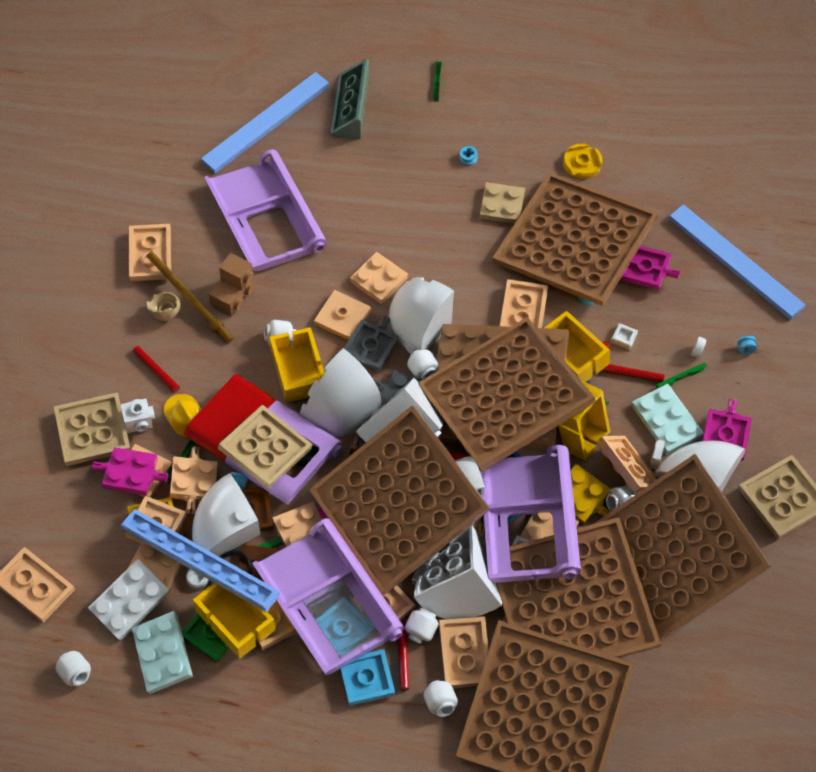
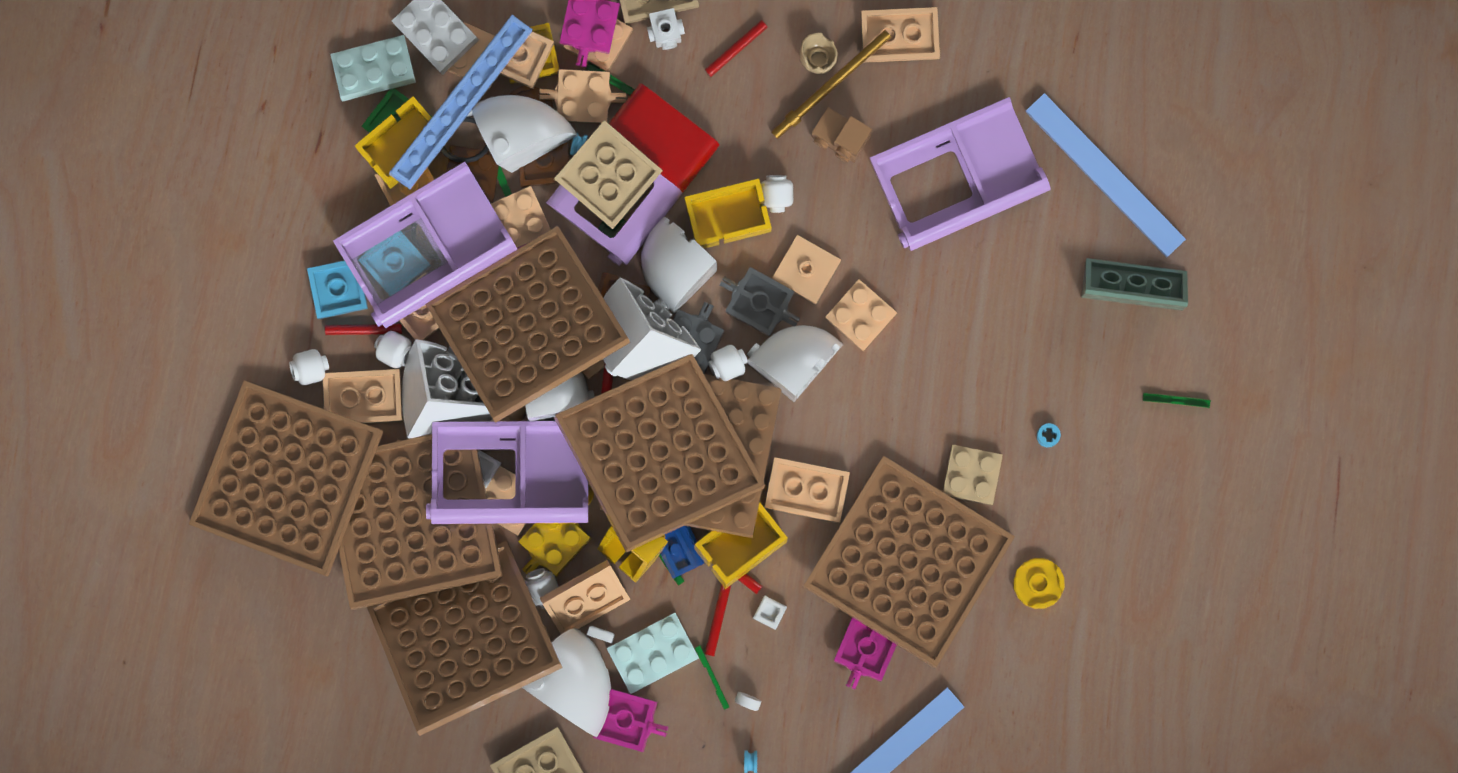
camera: 95 degrees right, 25 degrees up
yellow piece [163,394,202,437] -> none

